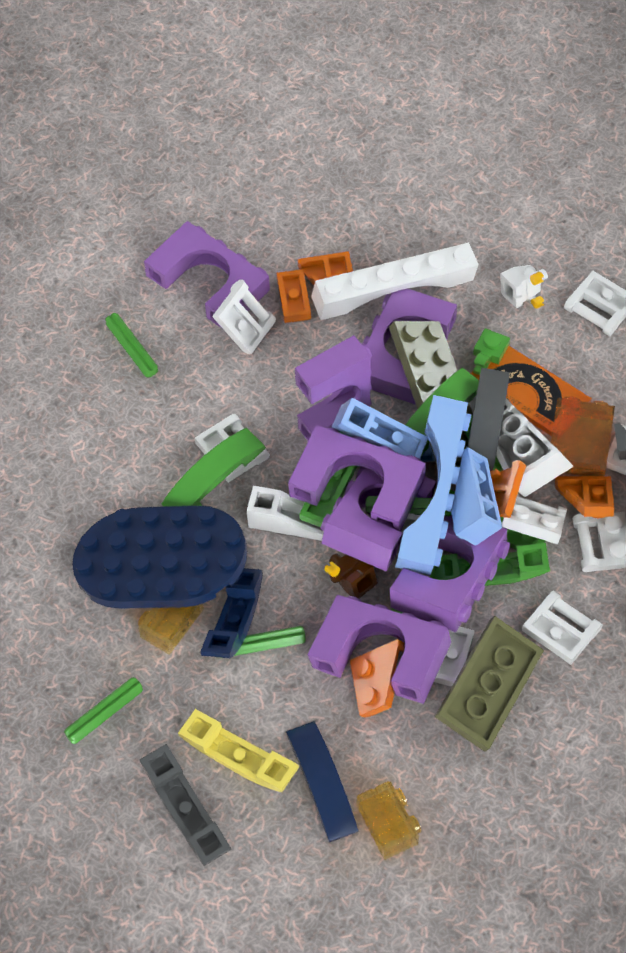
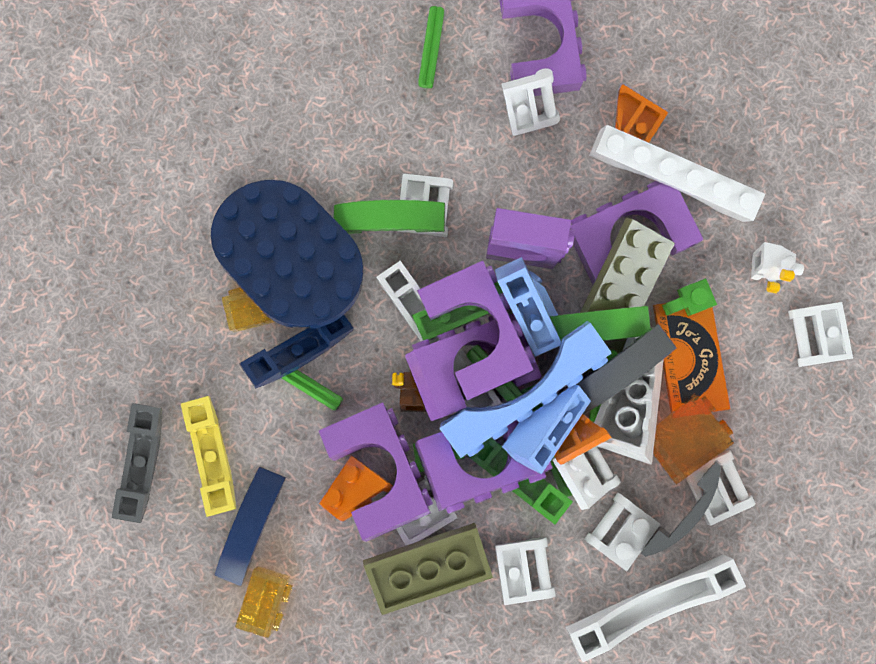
camera: 40 degrees right, 25 degrees up
bright green axle [64,677,143,744] -> none
orange plate [276,269,311,323] -> none
orange wing [555,476,614,519] -> none

